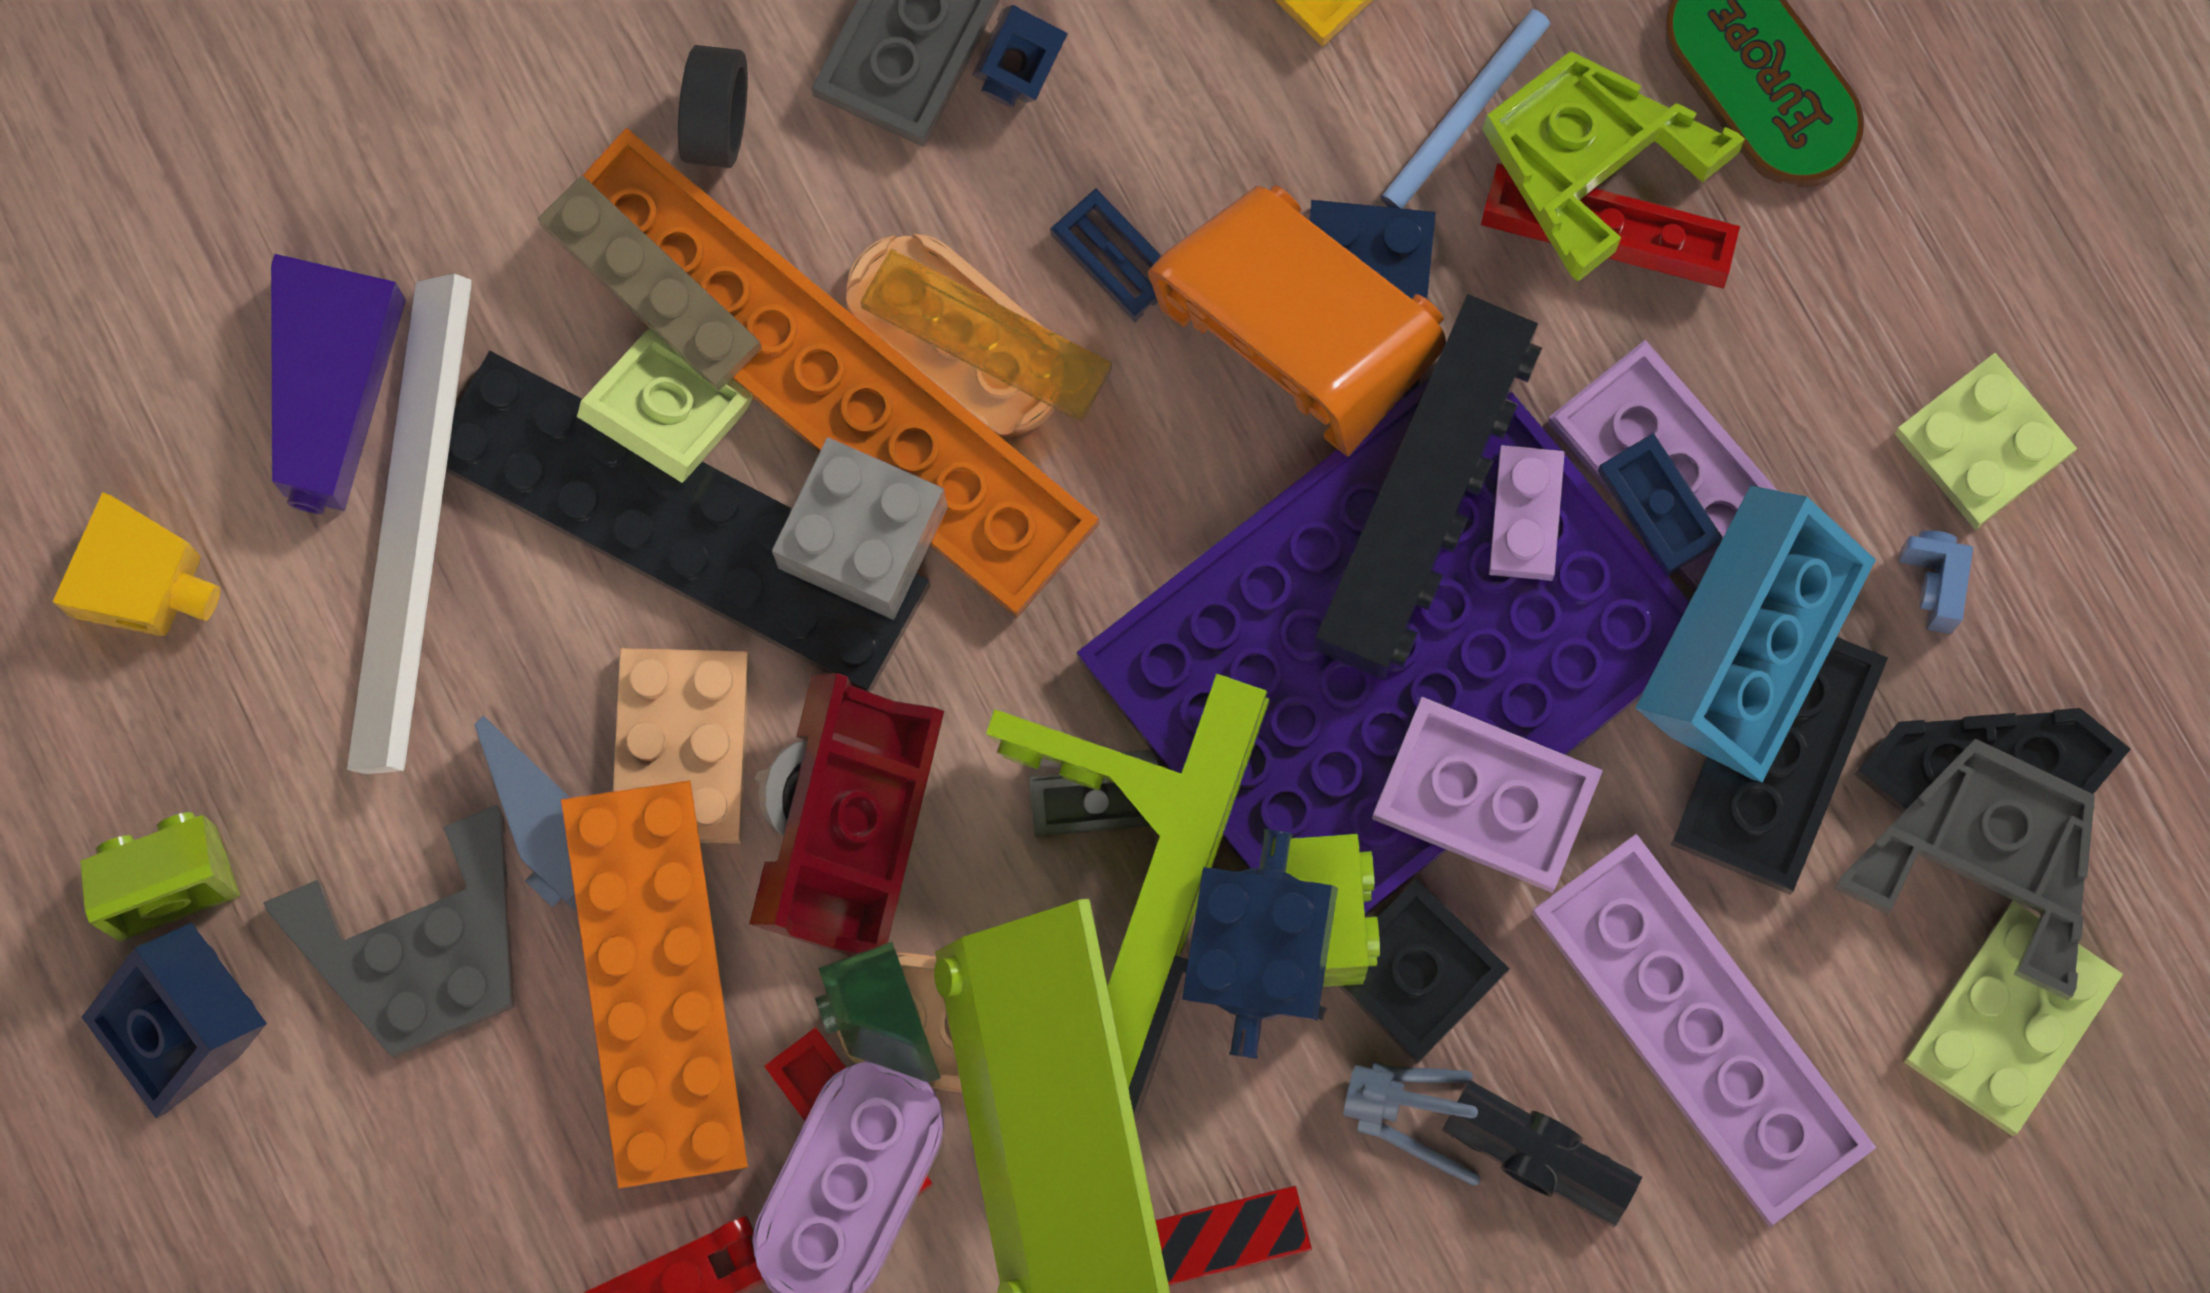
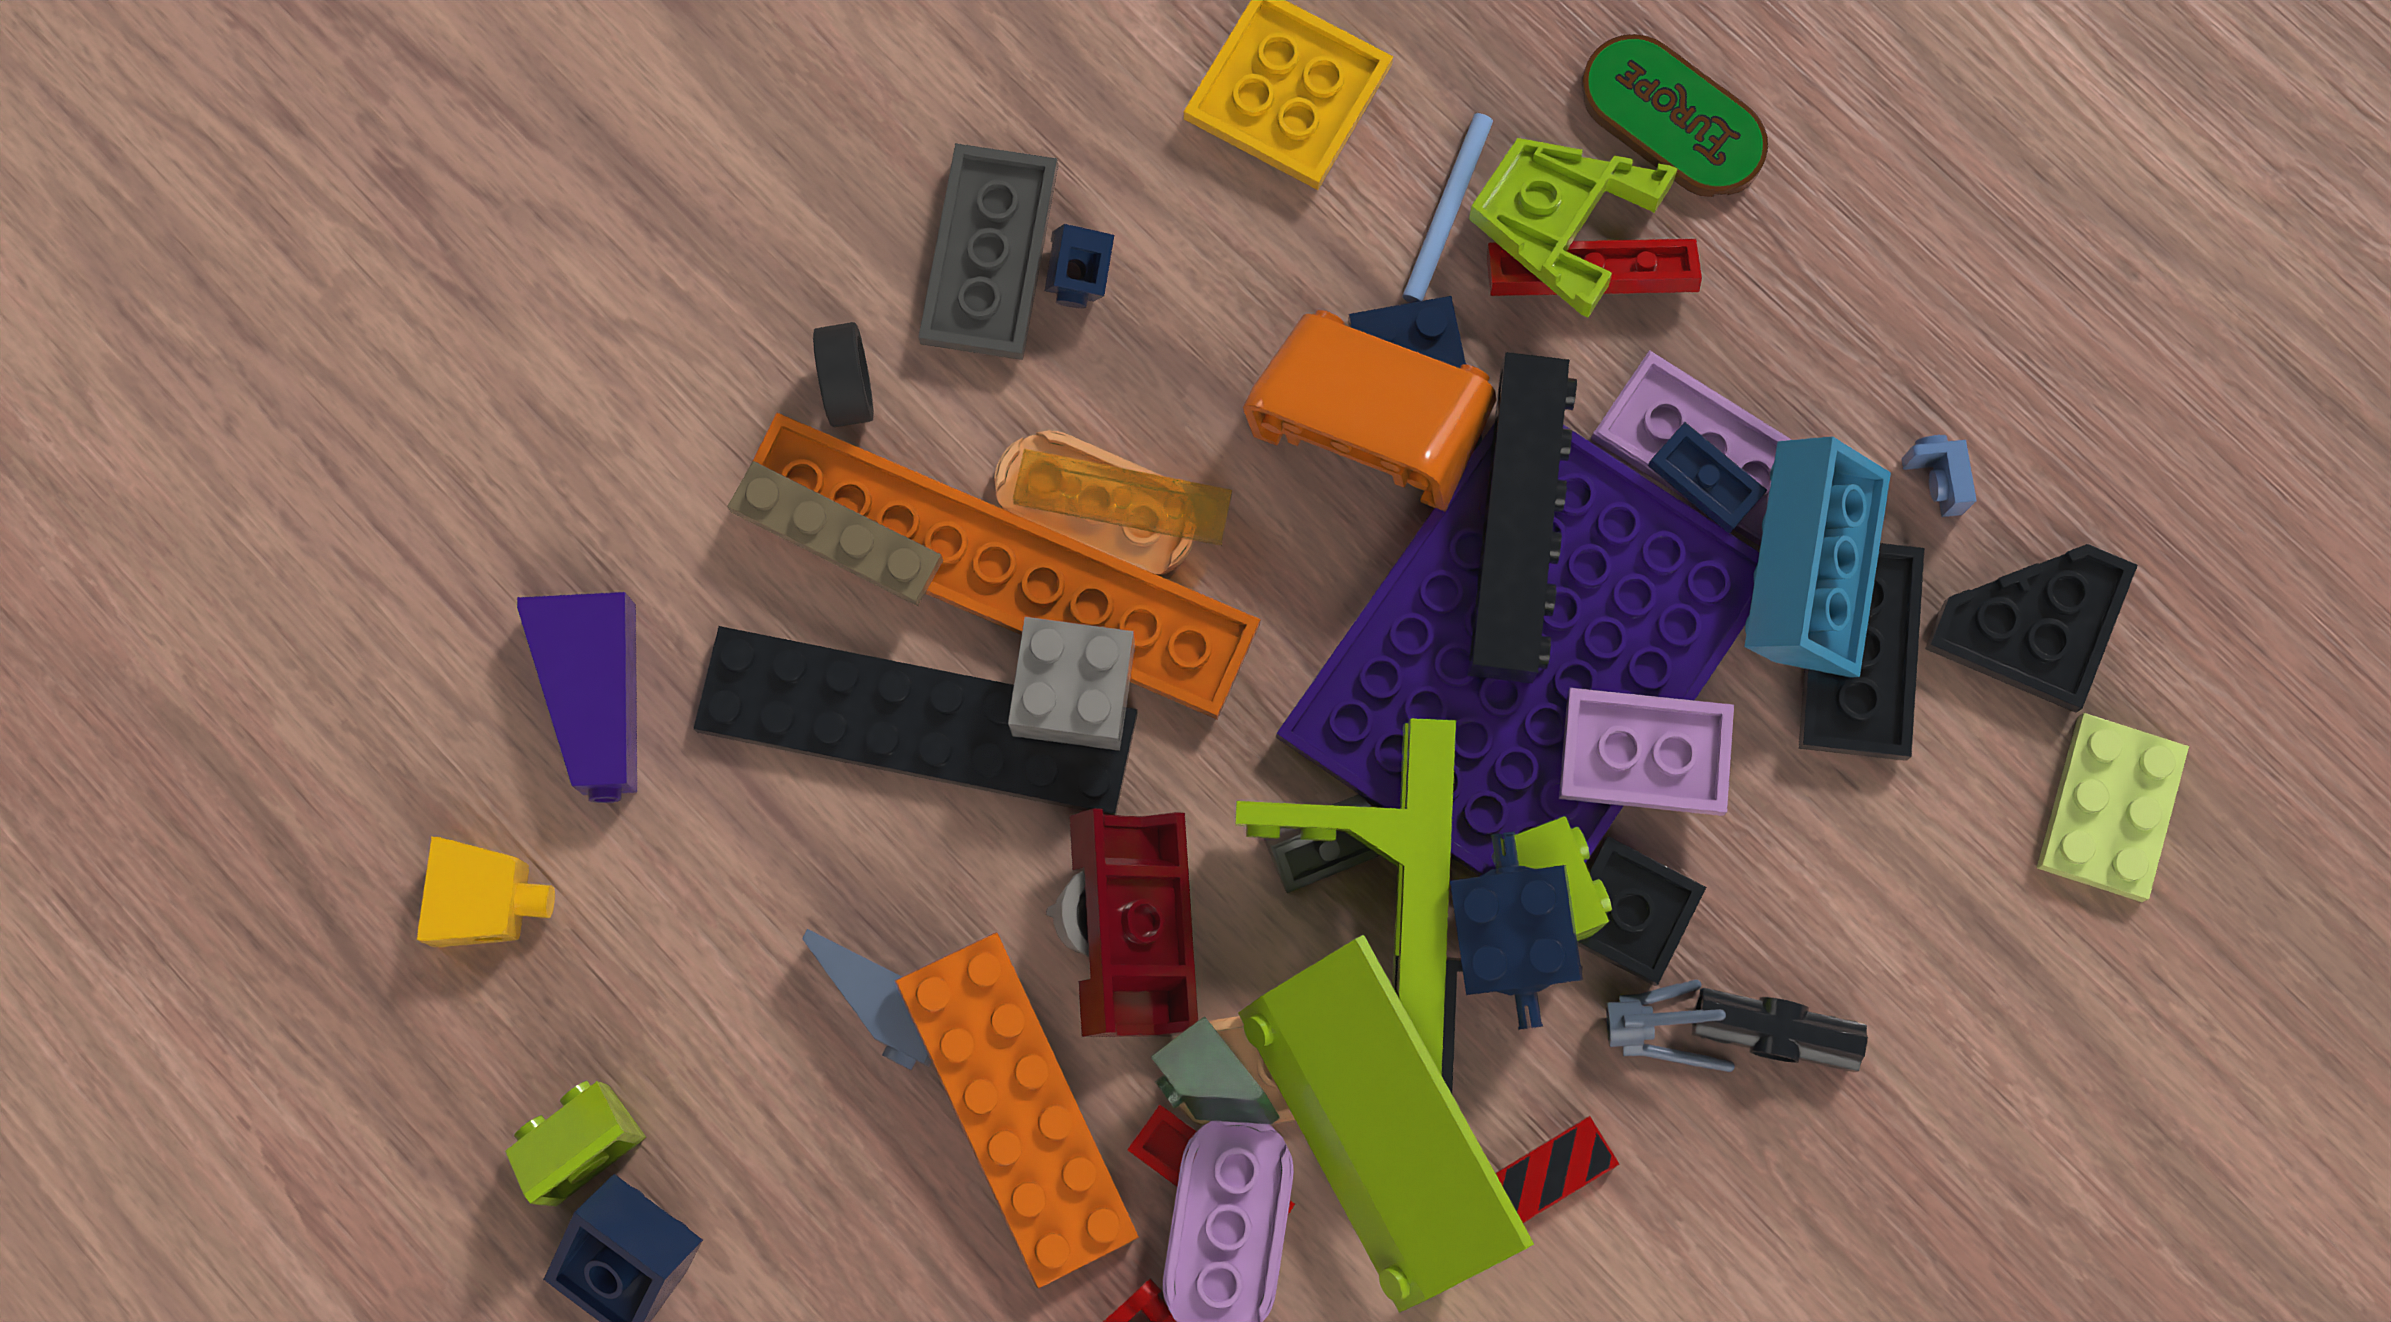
camera: 20 degrees left, 0 degrees up
dark grey wing [263,805,514,1058] -> none
white tile [347,274,472,774] -> none
yellowish green plate [577,328,753,483] -> none
light nougat plate [613,648,750,844] -> none
dark blue tile [1050,188,1161,322] -> none
lavender plate [1489,445,1565,581] -> none
lavender plate [1531,834,1877,1228] -> none
dark grey wing [1834,739,2095,1000] -> none
yellowish green plate [1894,353,2077,530] -> none

